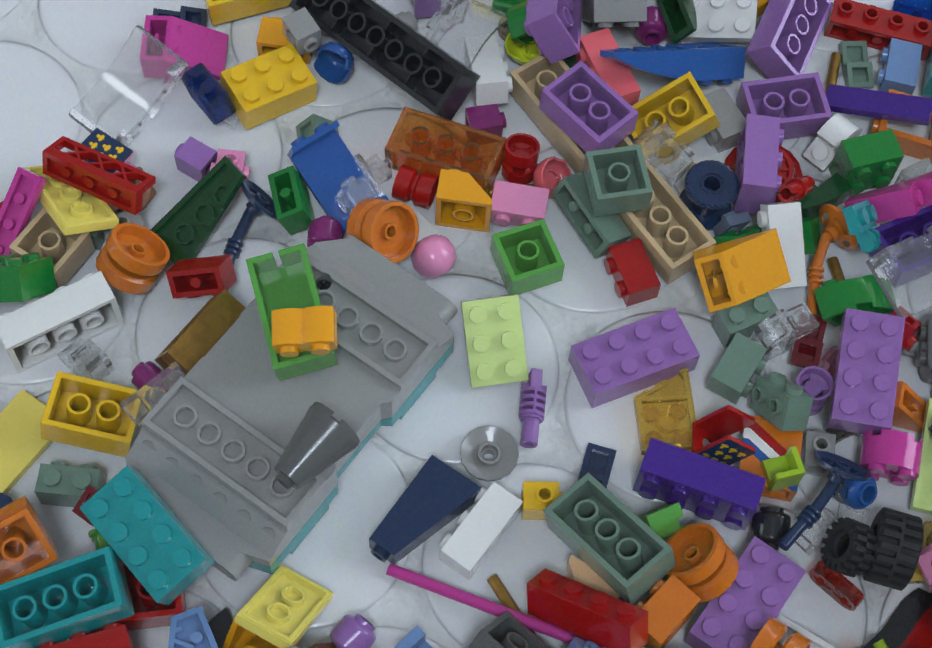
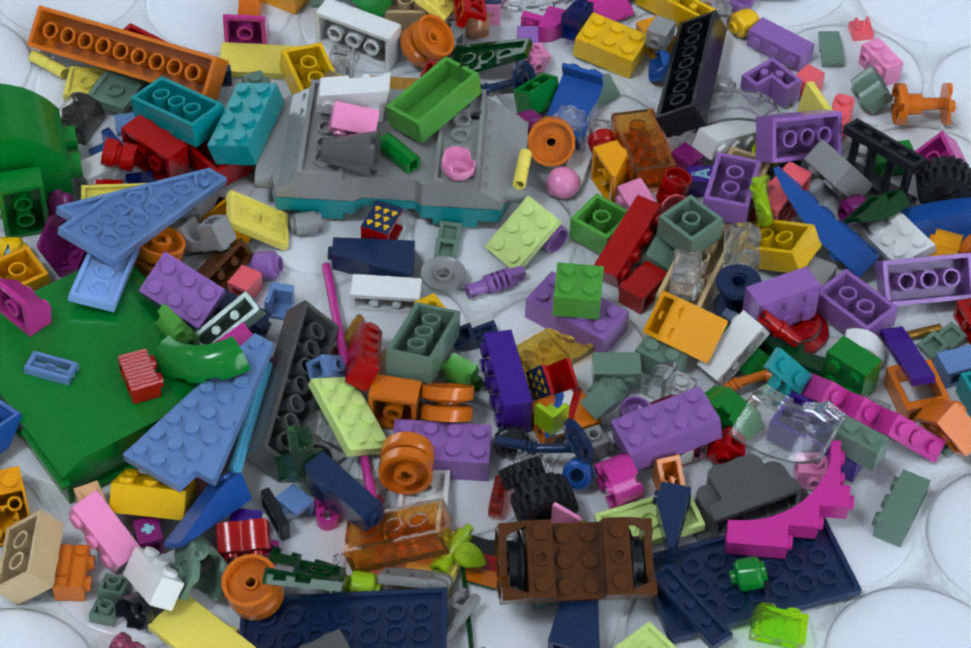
camera: 60 degrees right, 15 degrees down
light orange brick [271,306,338,358] -> none
none -> light grey brick [289,211,323,236]
none -> white wedge [316,72,390,122]
none -> bright pink brick [327,101,380,137]
none -> piece [361,200,403,240]
none -> green axle [379,132,421,174]
none -> sand green slope [433,221,463,259]
none -> bright pink hair [441,146,476,181]
none -> light yellow piece [512,149,532,190]
none -> dark pink brick [521,6,568,43]
none -> bright green brick [552,262,604,320]
none -> red brick [594,194,663,287]
none -> clear brick [669,249,706,301]
none -> dark purple brick [687,166,713,197]
none -> lime plant [750,175,774,227]

